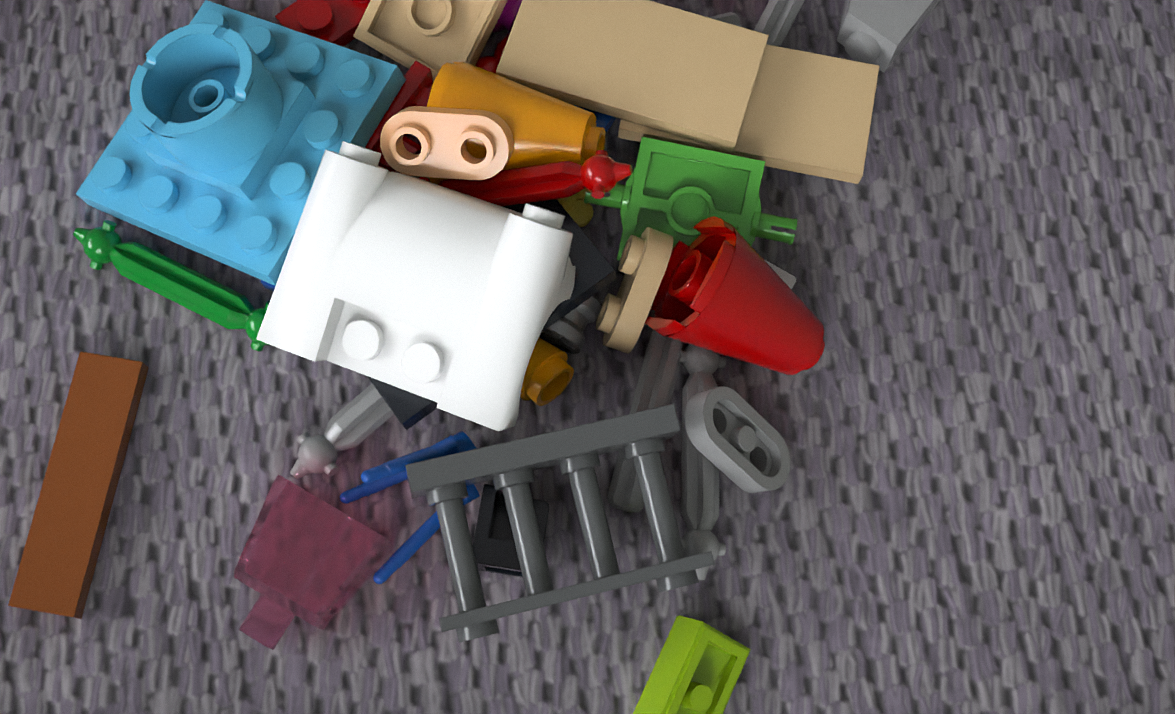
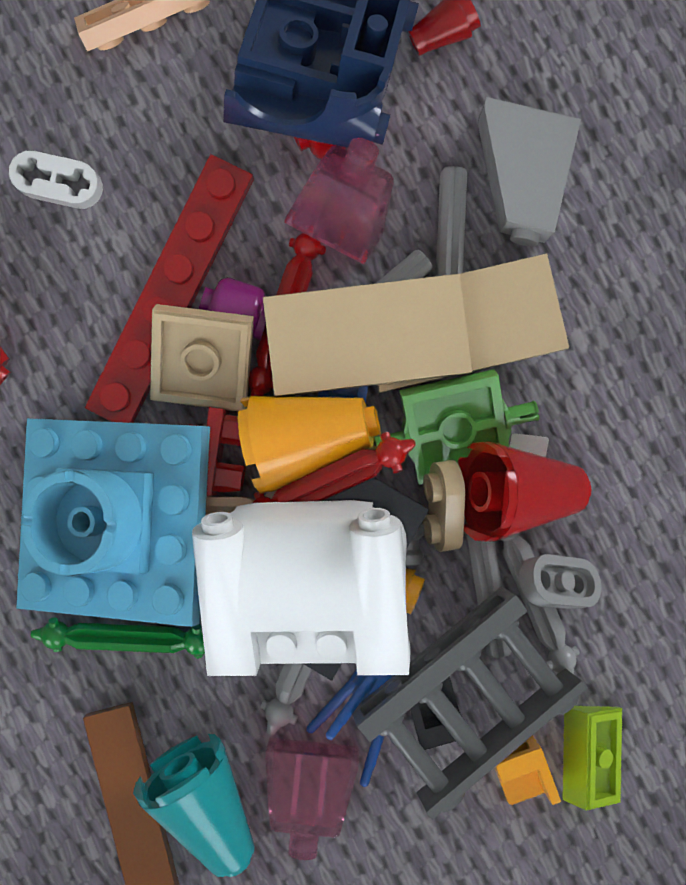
camera: 20 degrees left, 15 degrees up
light nougat plate [380,106,514,180] -> none
none -> teal cone [133,734,255,877]
none -> light orange panel [495,735,561,805]

